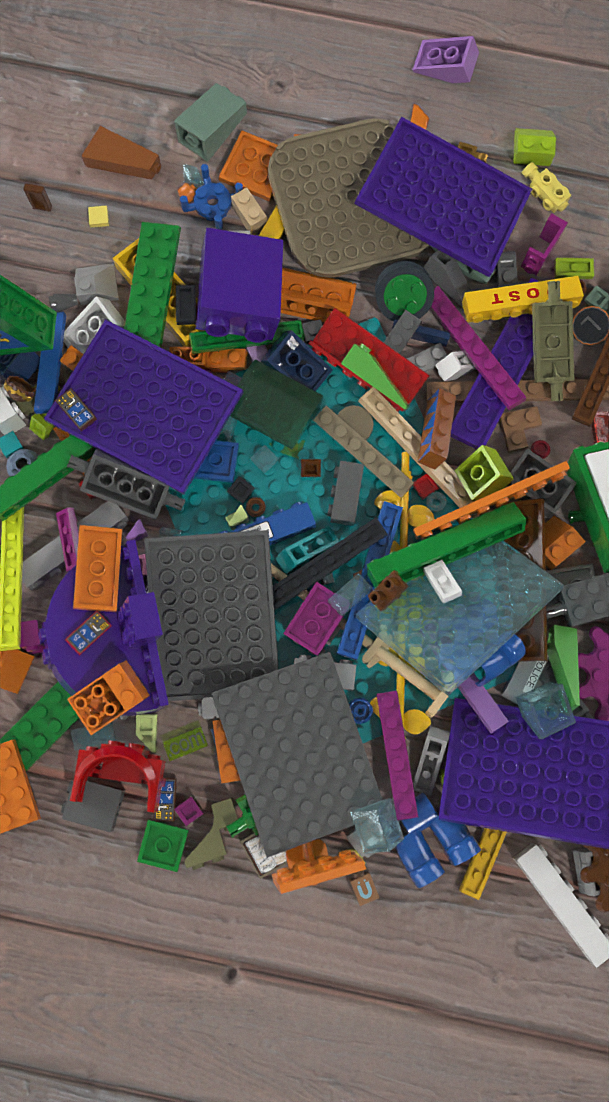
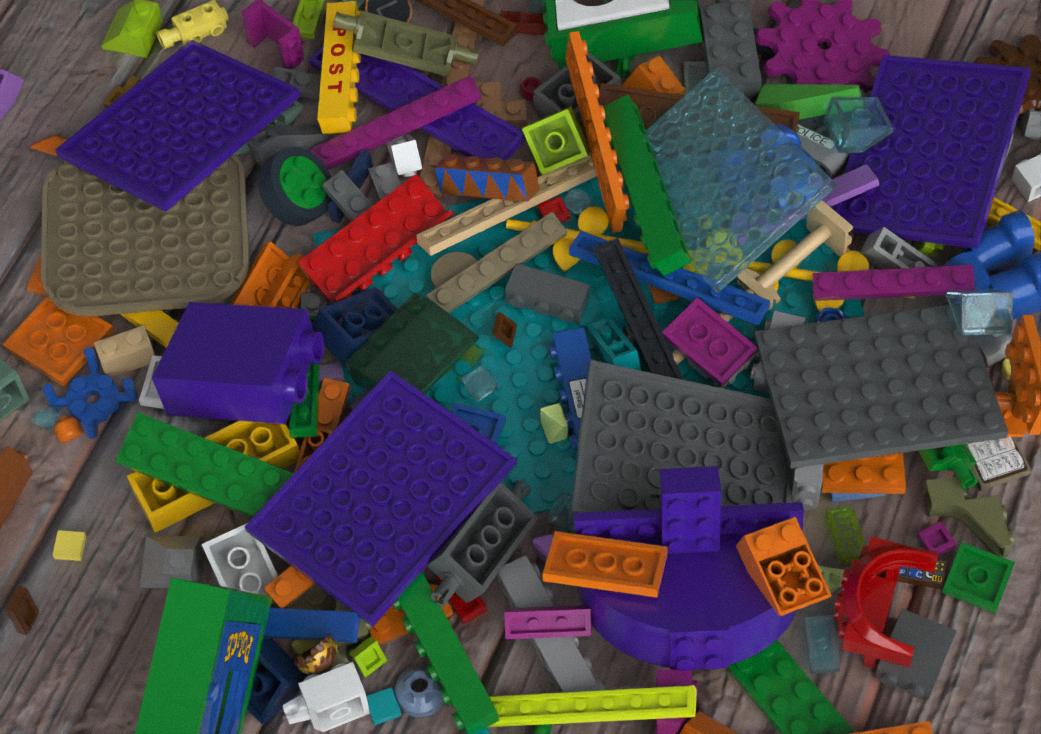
camera: 75 degrees left, 20 degrees down
tile [55,388,97,432] -> none
tile [65,611,112,656] -> none
black tile [176,285,196,325] -> none
black plate [227,476,255,505] -> none
reddish brown plate [246,497,266,517] -> none
clear light blue plate [328,573,372,616] -> none
bright green slope [341,343,410,410] -> none
reddish brown hips [368,570,409,611] -> none
white plate [424,560,462,603] -> none

